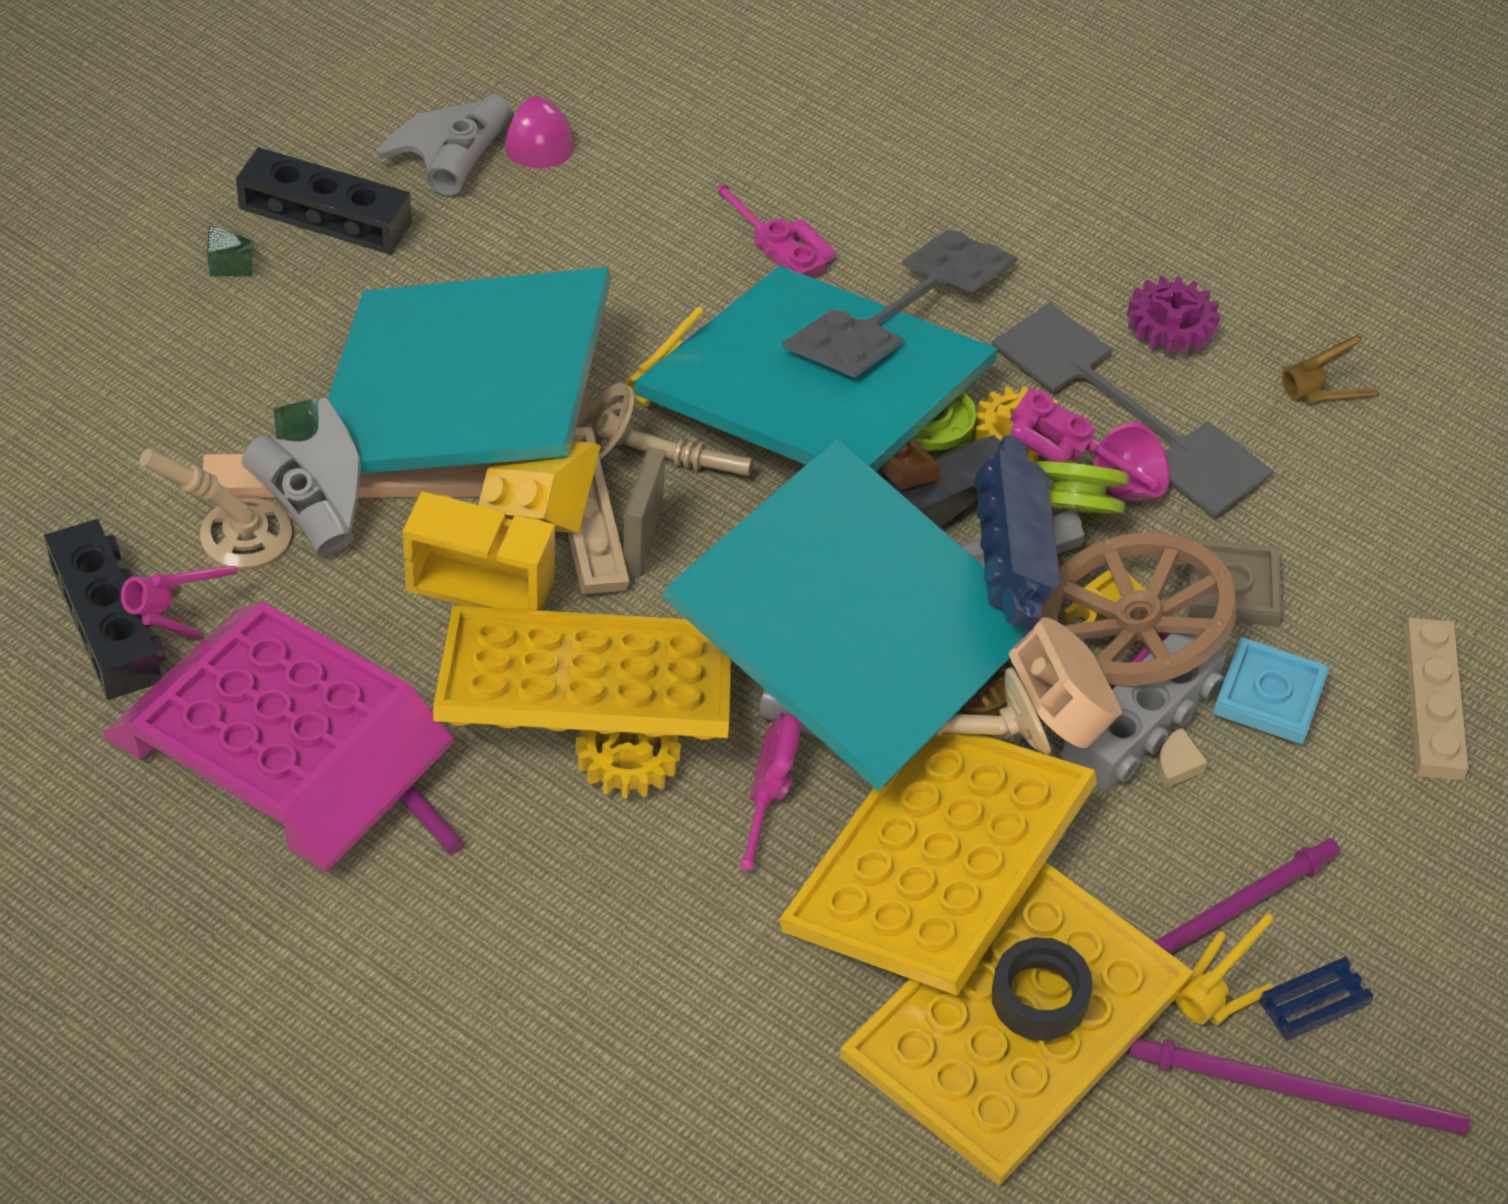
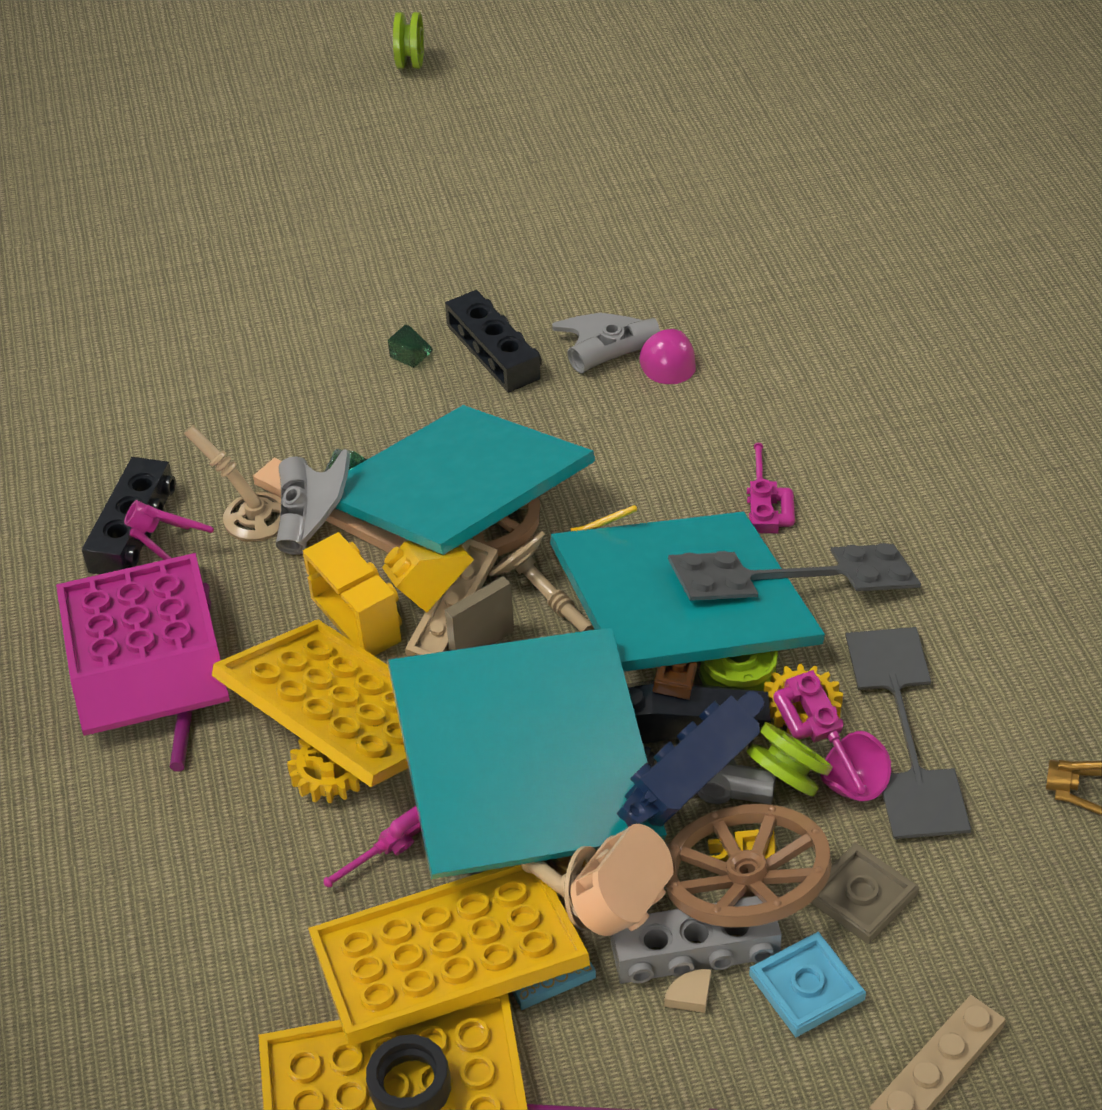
camera: 45 degrees right, 5 degrees down
magenta gear [1126,276,1221,355] -> none

